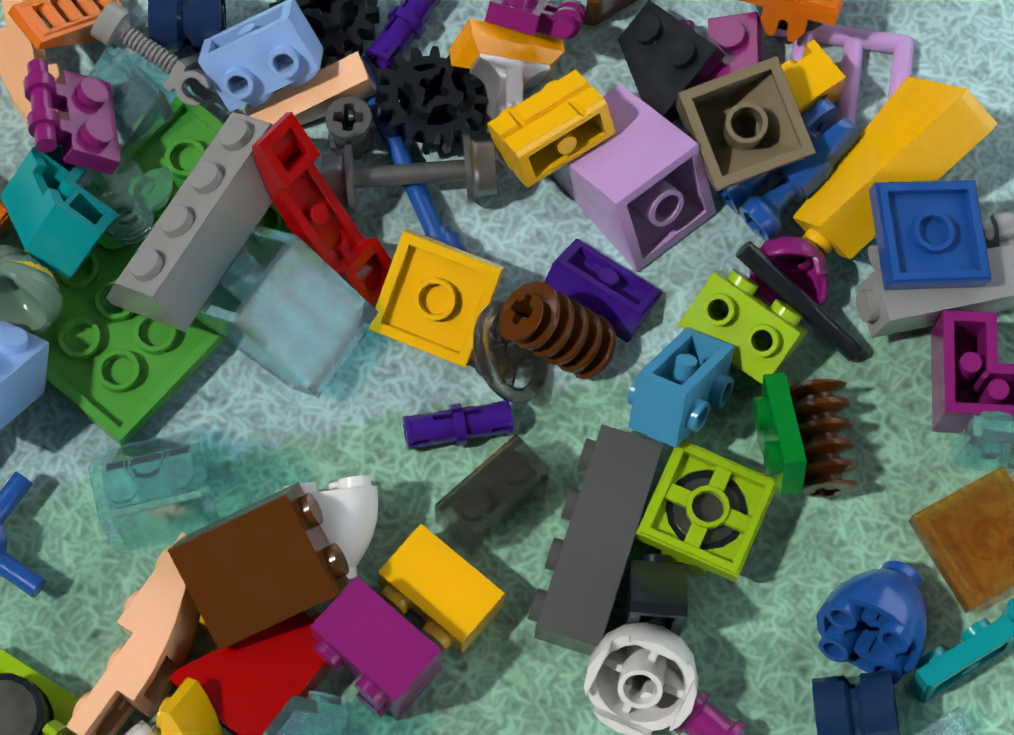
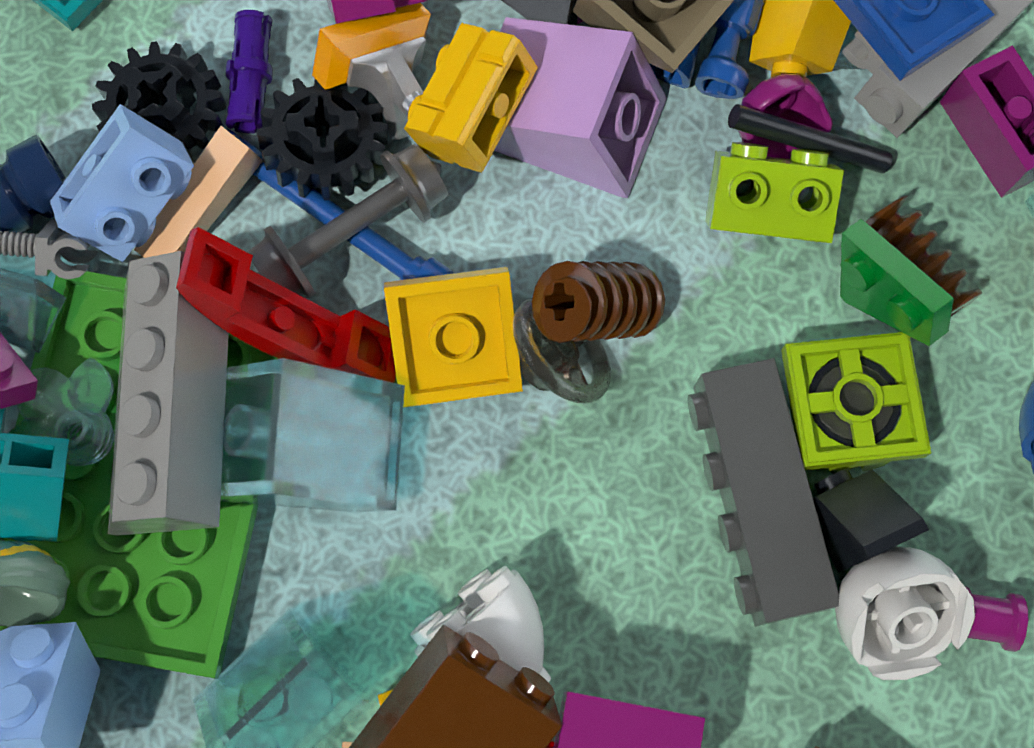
camera: 30 degrees left, 5 degrees up
dark grey bush [325,96,374,161] -> none
yellow brick [377,524,505,654] -> none
dark purple pin [402,399,514,450] -> none
clear smoke brick [435,434,549,555] -> none
dark purple slope [544,238,663,343] -> none
dark azure brick [627,327,735,448] -> none

